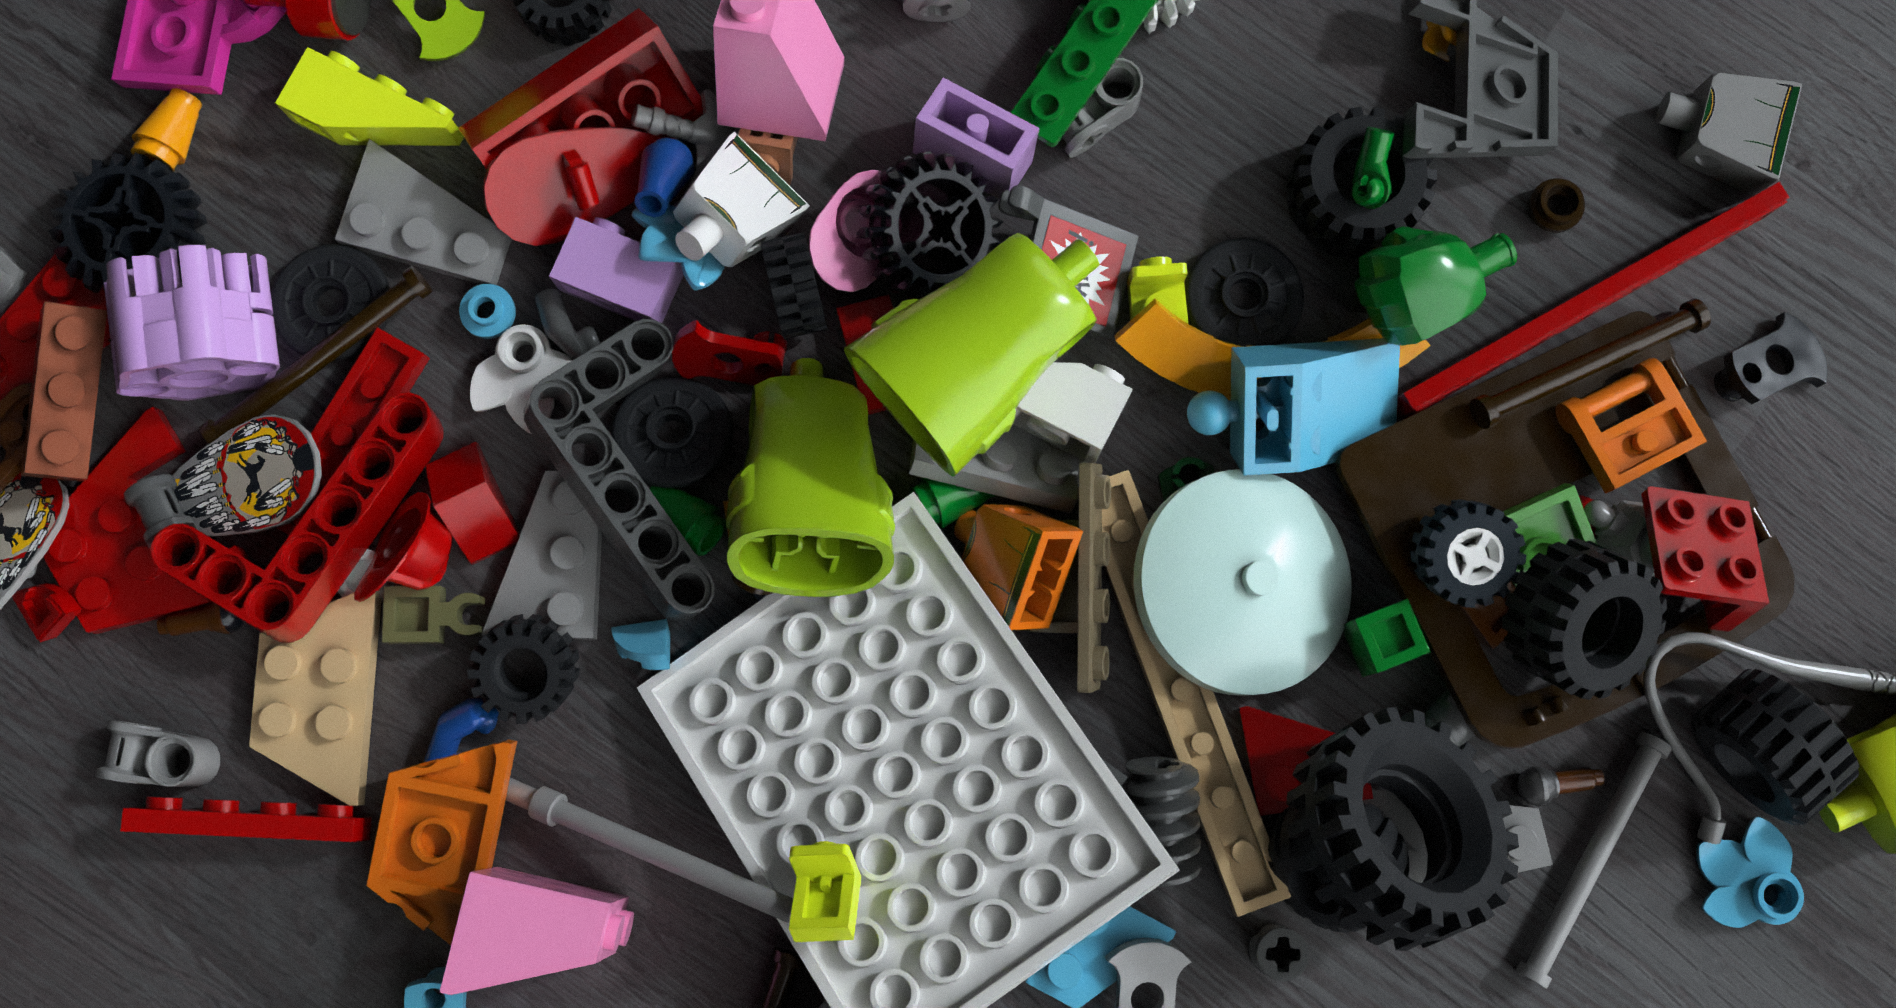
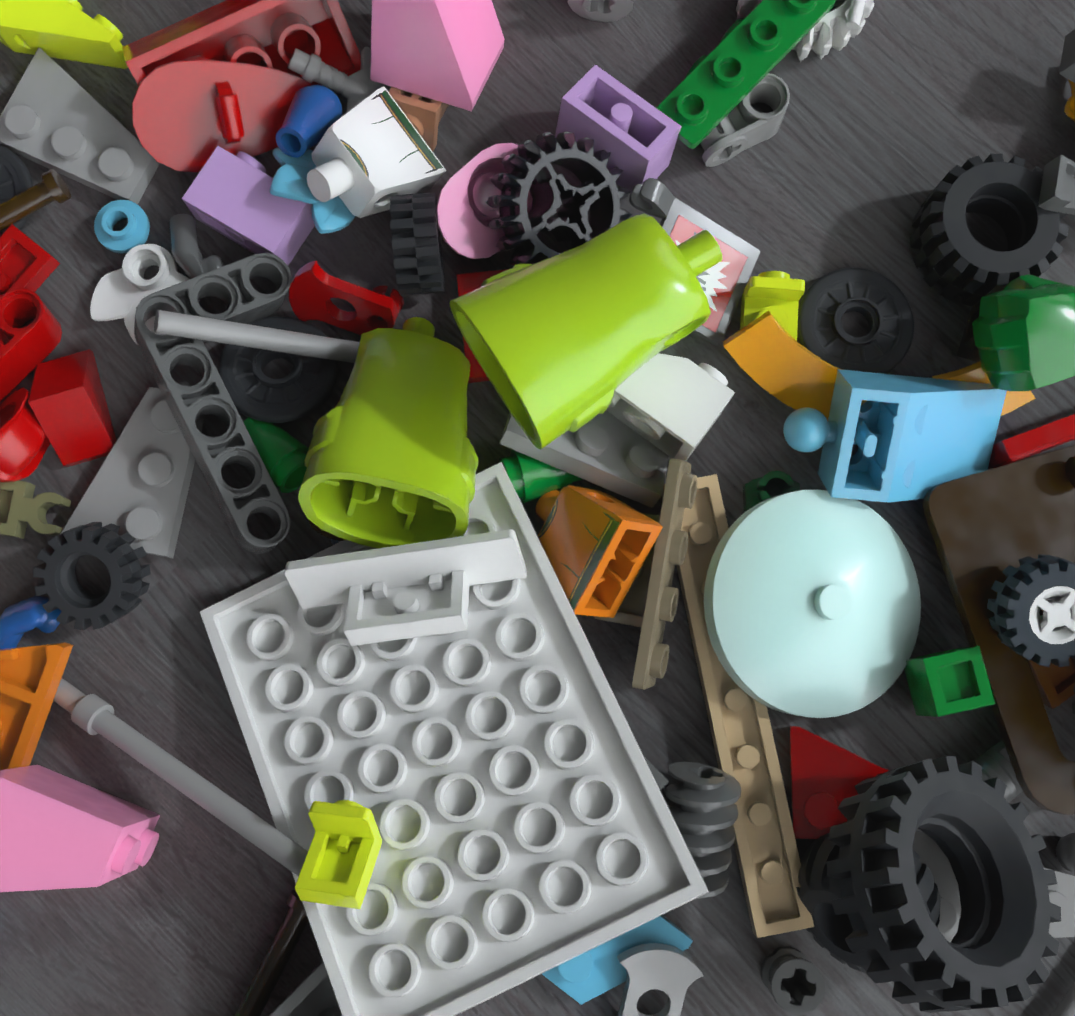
camera: 10 degrees right, 0 degrees up
medium azure tile [611,619,670,670] -> none
green arm [1351,127,1394,209] -> none
none -> light grey bar [154,310,360,363]
none -> white bracket [284,529,527,646]

